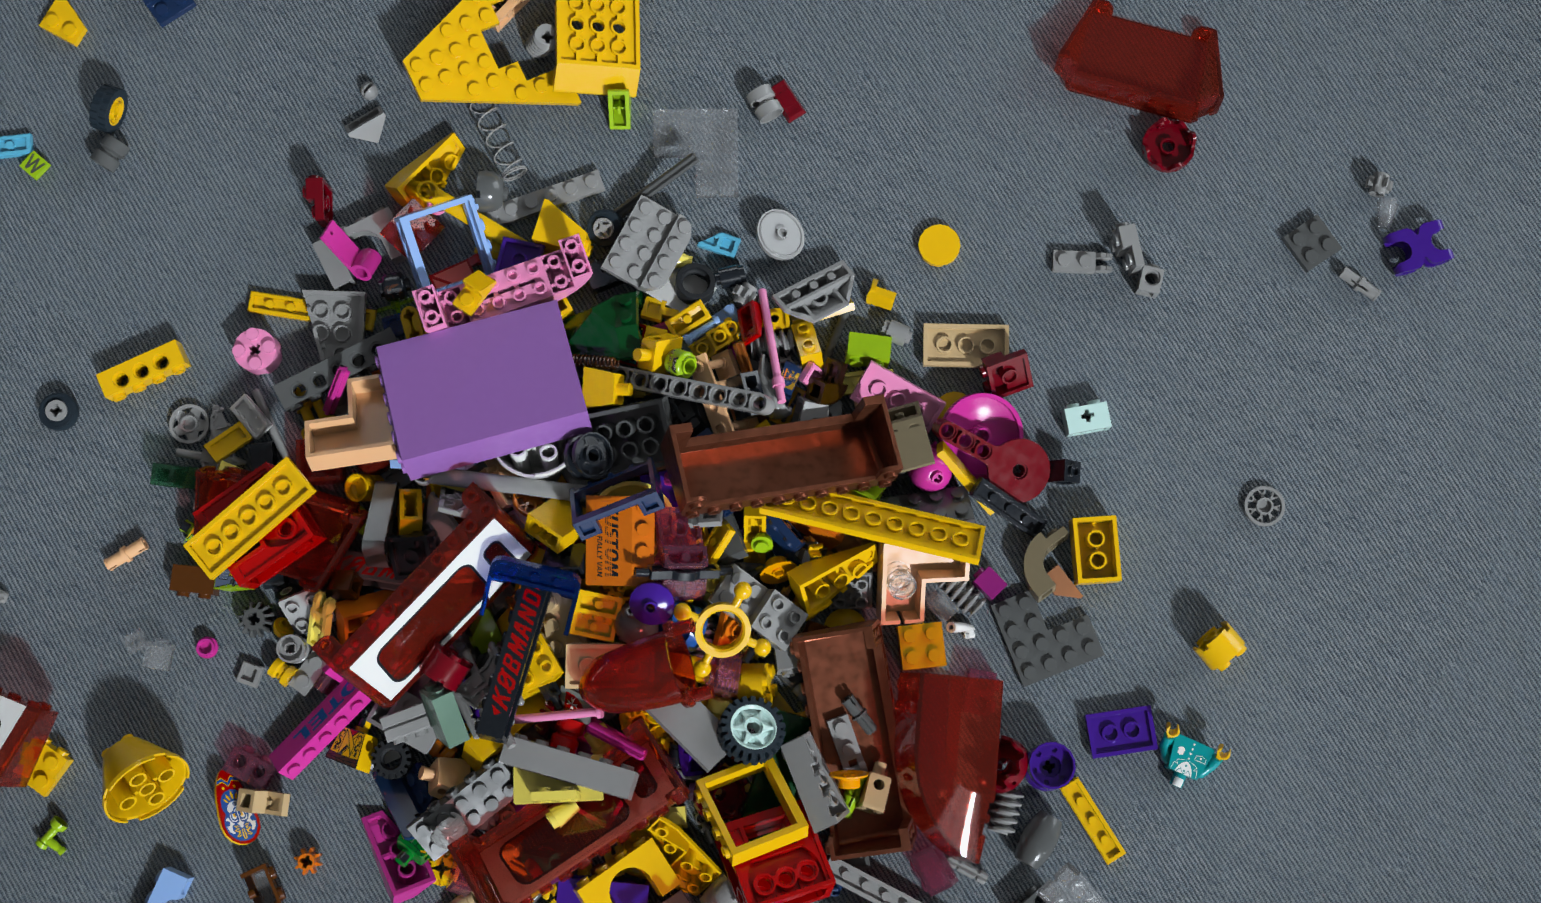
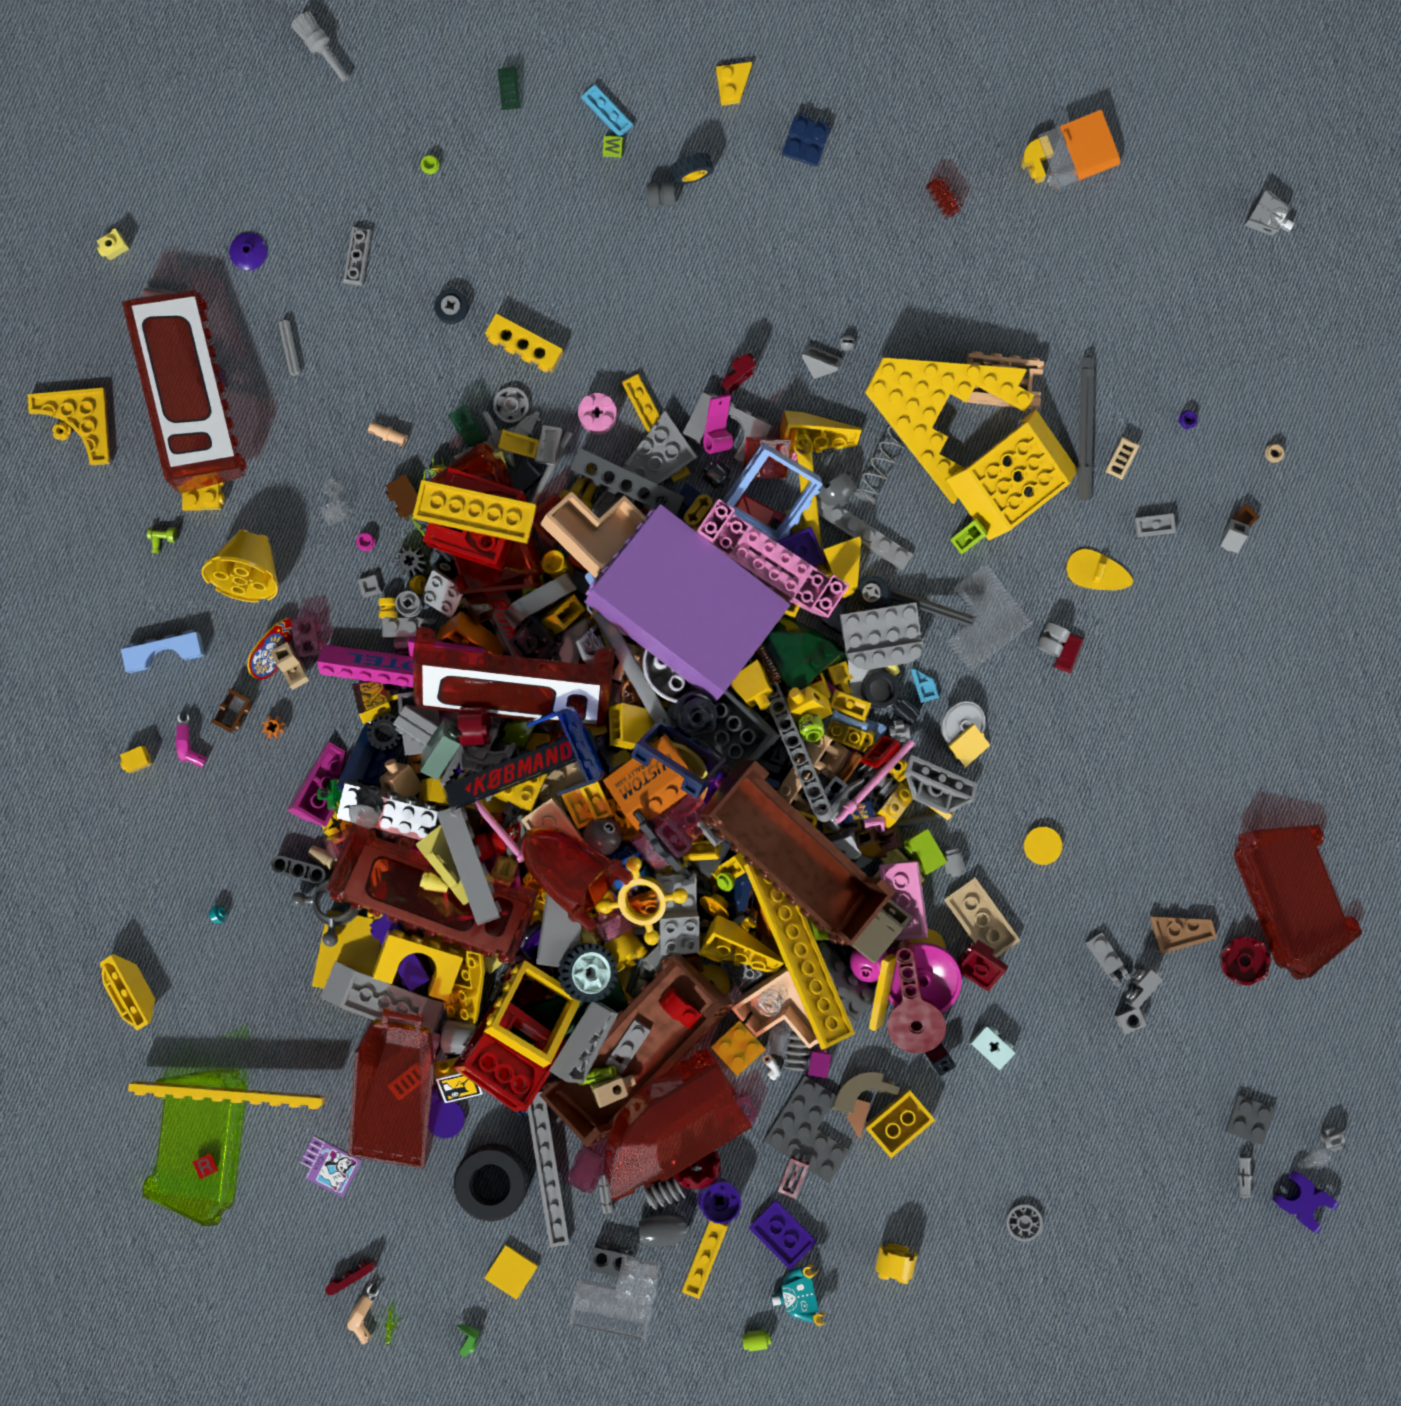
camera: 55 degrees right, 5 degrees up
light yellow hinge [306,590,336,653] -> none
dark pink axle [322,366,350,416] -> none
clear neon green piece [376,297,415,314] -> none
yellow slope [452,270,497,317] -> none
light grey piece [525,23,555,58] -> none
dark pink axle [586,722,648,760] -> none
dark purple dish [629,582,675,625] -> none
light orange piece [829,770,869,789] -> none
dark grey axle [841,694,877,735] -> none
yellow tile [866,278,897,311] -> none
black tile [968,476,1047,538] -> none
none -> red brick [658,986,702,1029]
none -> lime brick [742,1329,771,1352]
none -> tile [778,1155,810,1199]
none -> yellow piece [948,723,990,768]
none -> yellow shield [1066,549,1133,590]
none -> medium nougat wing [1149,917,1217,954]

